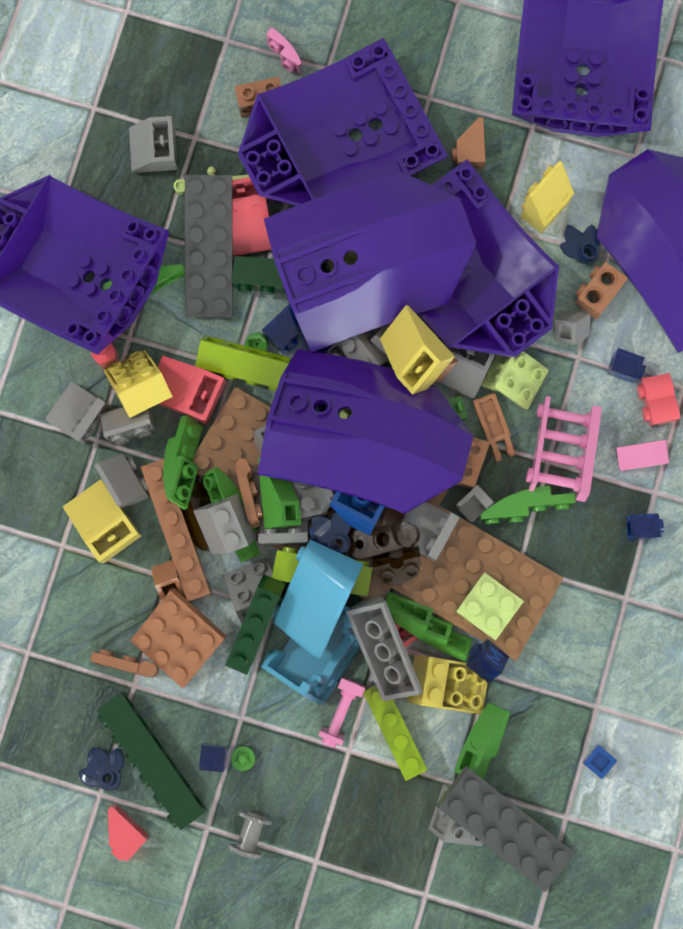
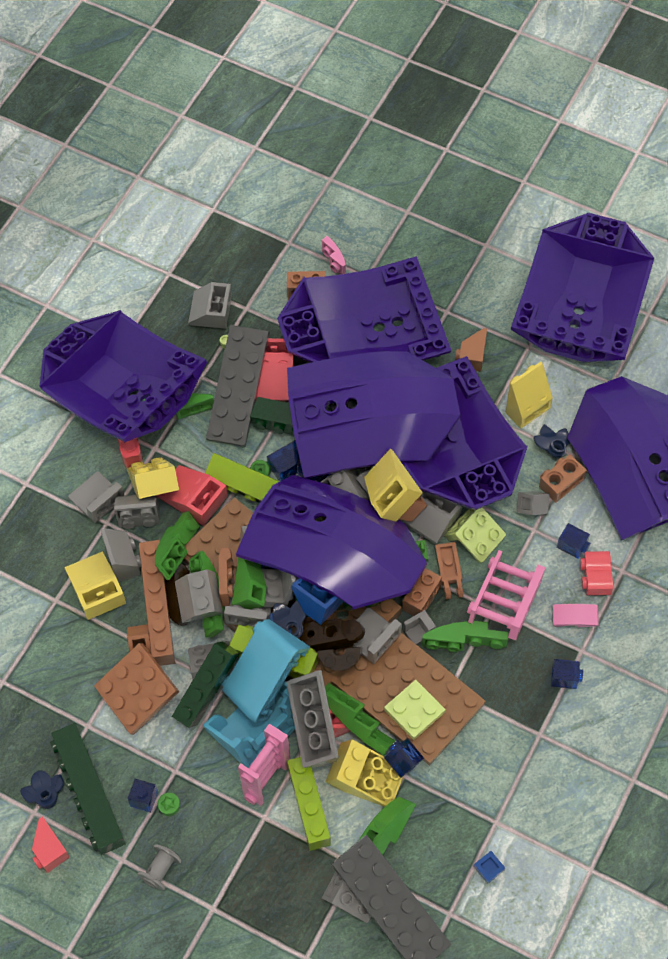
camera: 10 degrees right, 20 degrees down
nougat hinge [90,649,159,678] -> none

